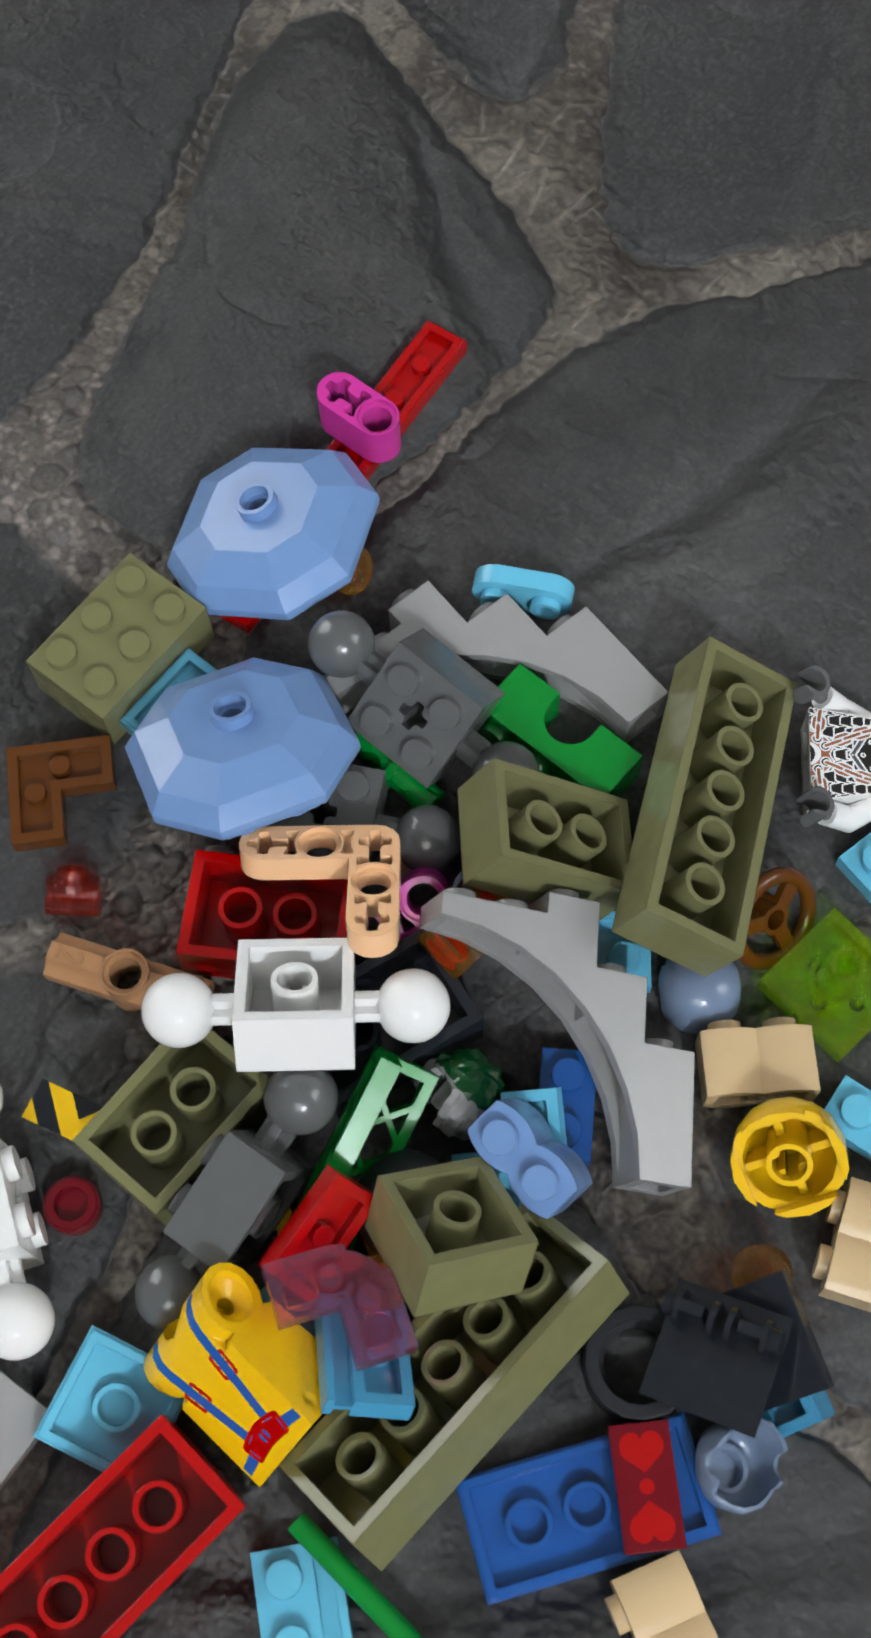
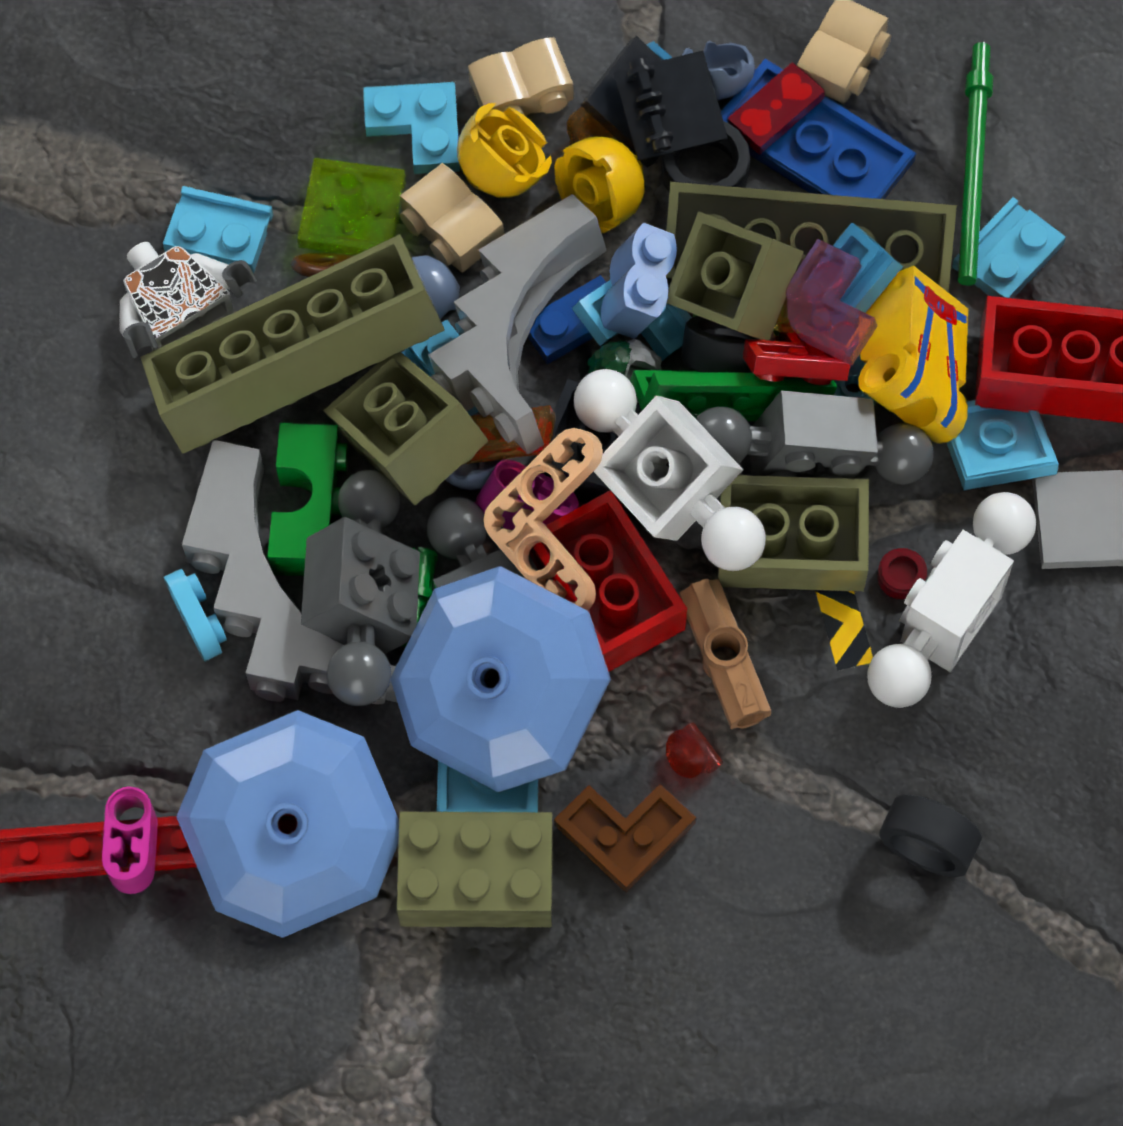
camera: 130 degrees left, 0 degrees up
none -> yellow cylinder [554,137,645,233]

